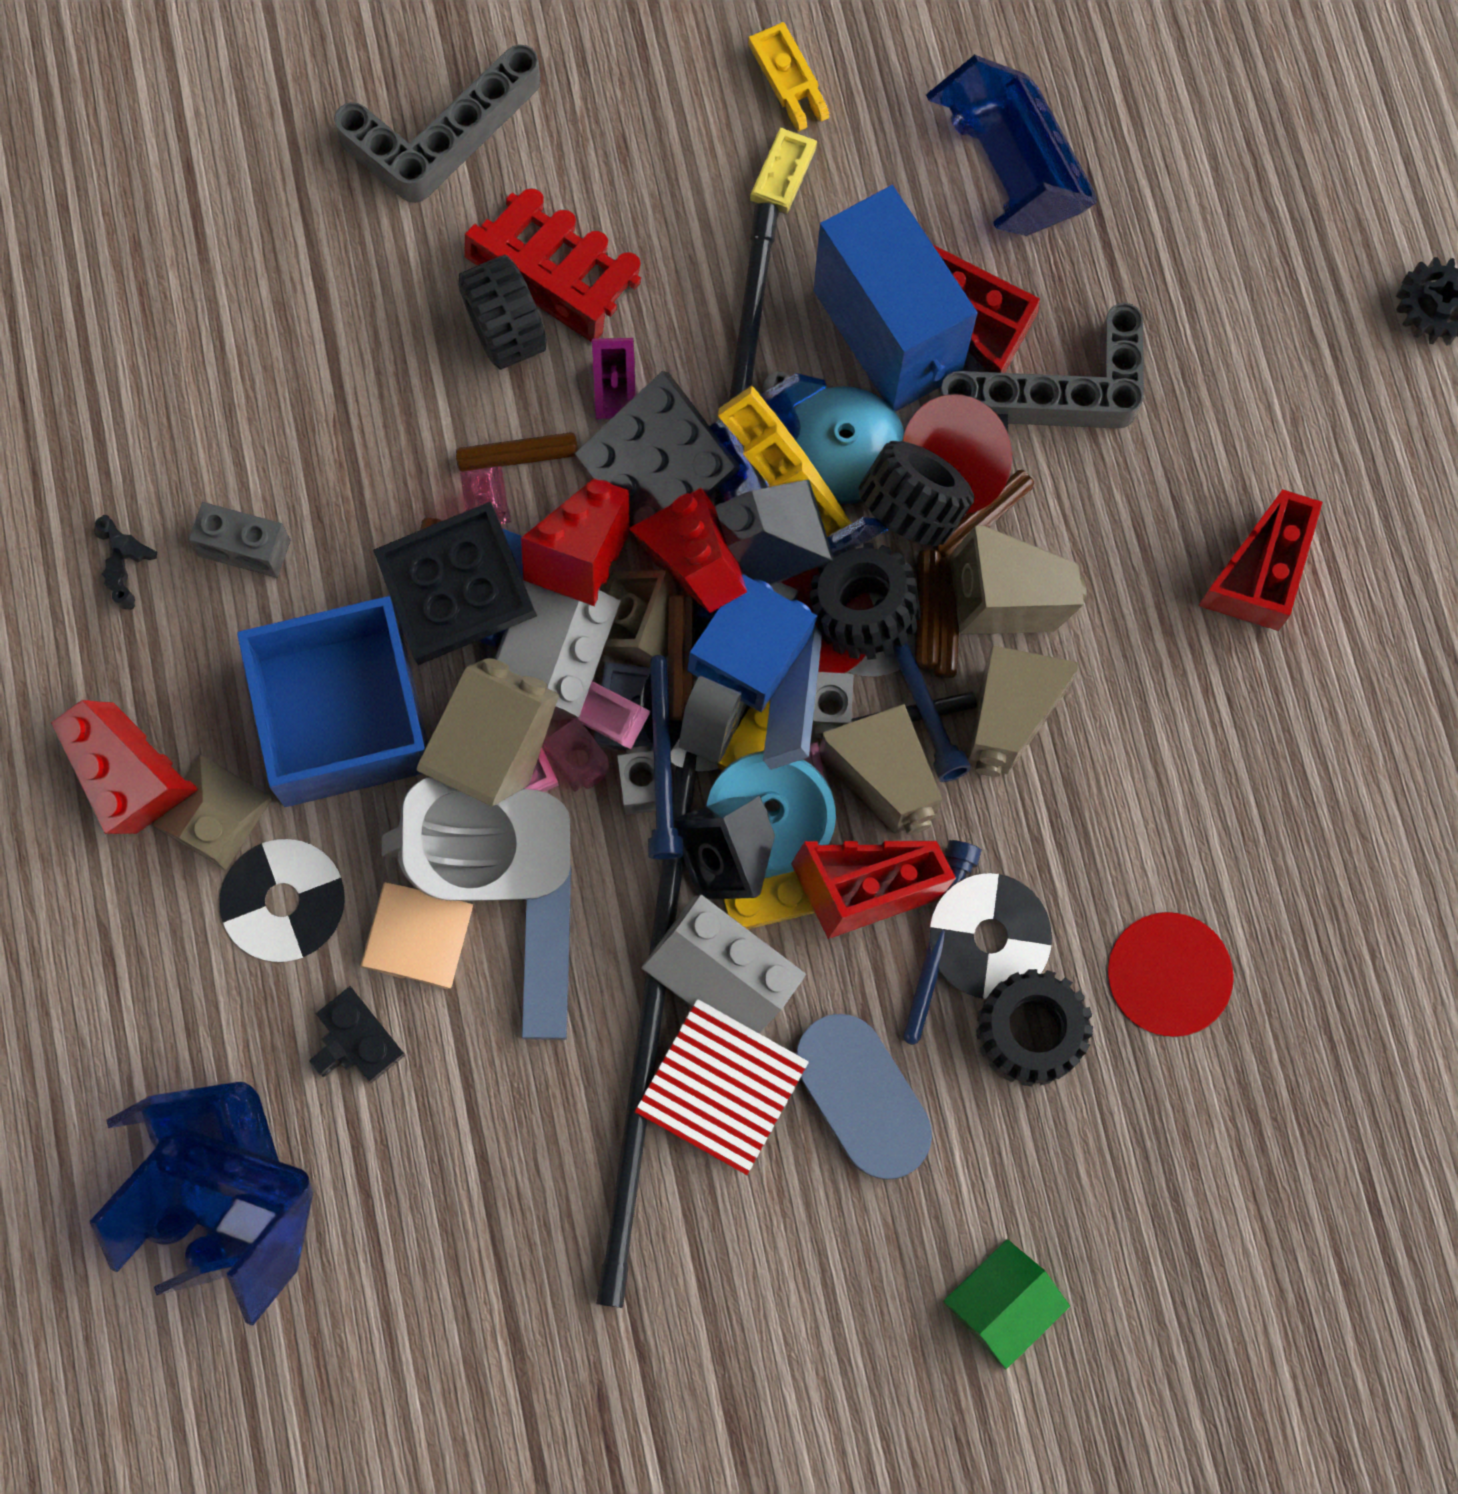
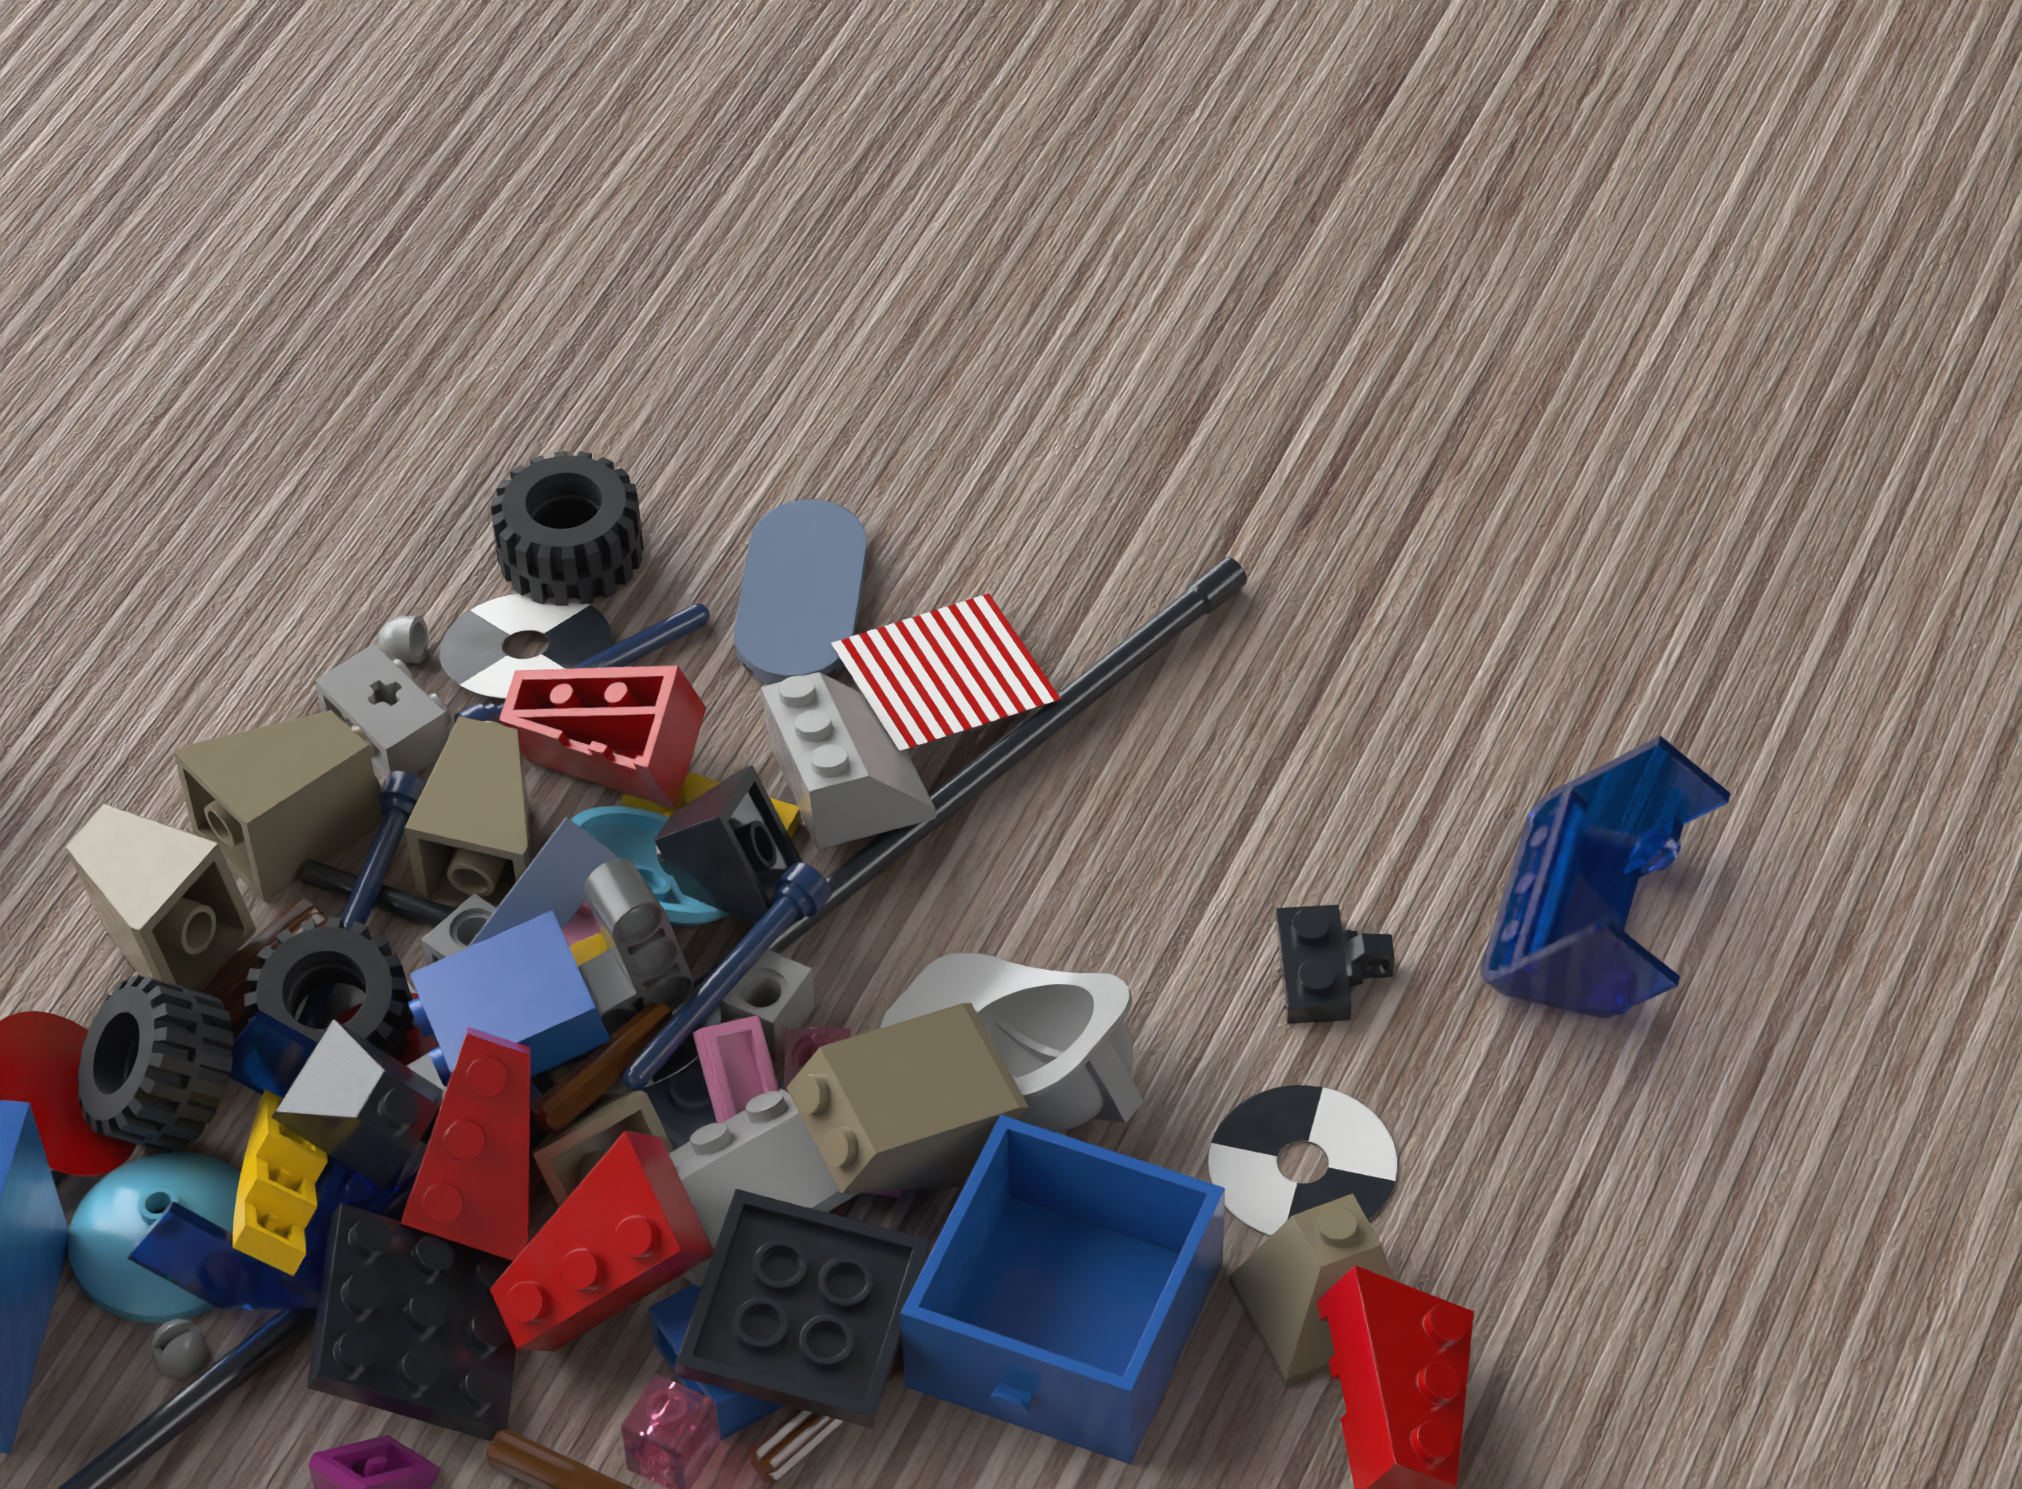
camera: 140 degrees left, 25 degrees down
clear blue windscreen [89,1130,314,1326] -> none
light nougat slope [360,882,473,989] -> none
sand blue tile [522,865,572,1040] -> none
green slope [943,1239,1070,1370] -> none
red sticker [1108,912,1234,1037] -> none
none -> light grey brick [315,644,451,780]
none -> light grey hinge [378,615,428,663]

